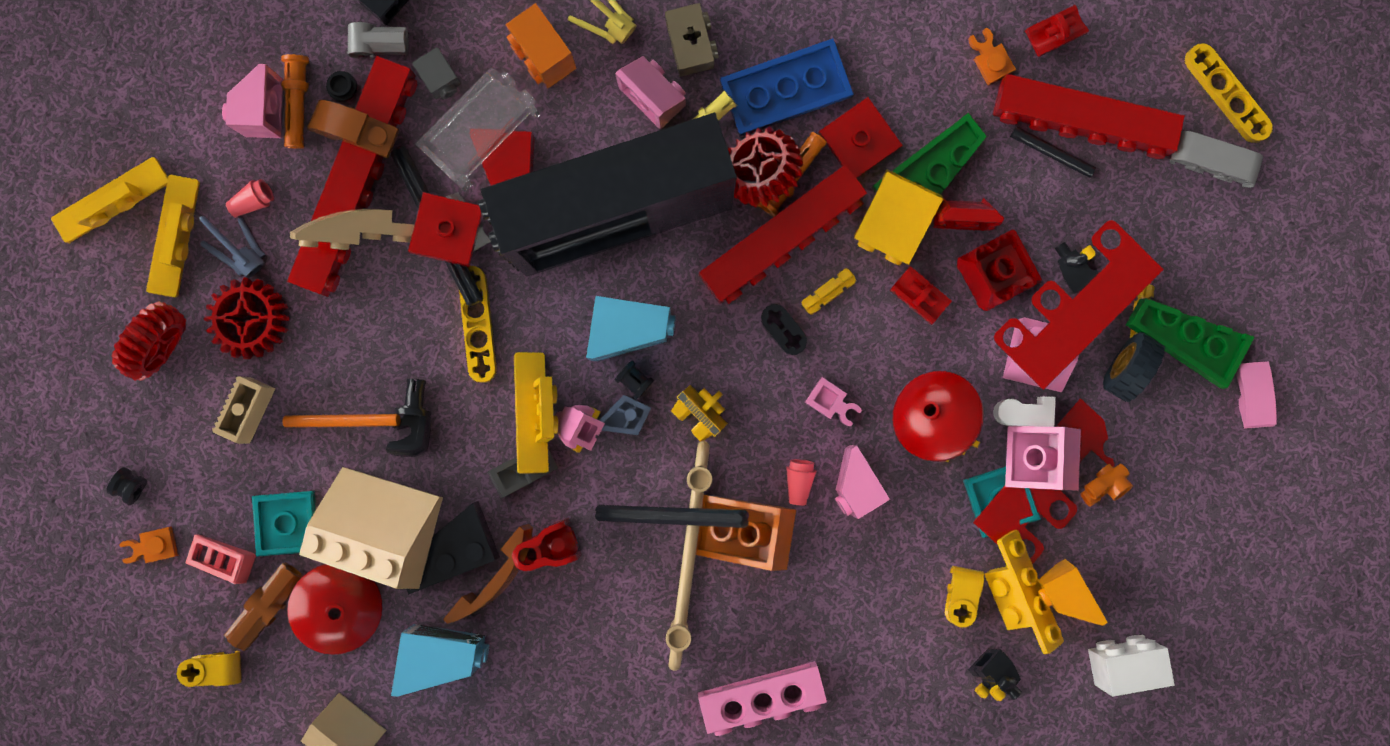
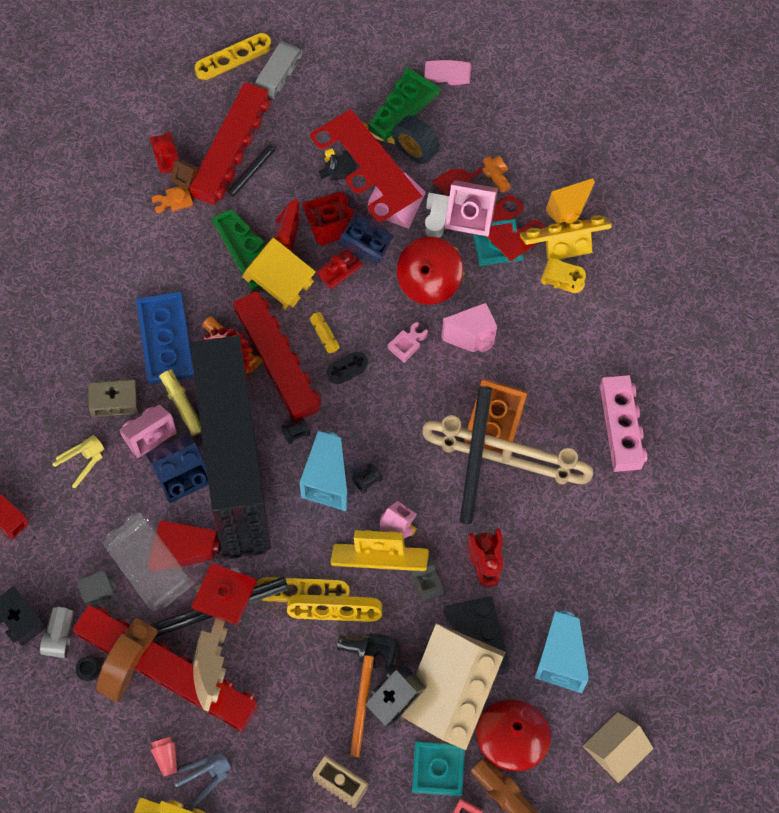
camera: 85 degrees left, 20 degrees down
red gear [204,277,290,360] -> none
bright pink slope [222,64,283,138] -> none
orange pin [281,54,309,149] -> none
dark orange slope [443,524,533,624] -> none
orange brick [505,3,577,89] -> none
sand blue piece [599,395,651,435] -> none
yellow hips [671,385,728,442] -> none
coral cone [786,459,817,506] -> none
red plate [818,97,903,179] -> none
black piece [968,648,1022,701] -> none
white brick [1088,635,1175,697] -> none
none -> dark blue slope [146,434,209,503]
none -> reddish brown plate [170,159,198,189]
none -> black bush [281,417,311,445]
none -> yellow beam [287,594,383,622]
none -> dark blue slope [338,213,394,266]
none -> brick [365,666,426,726]

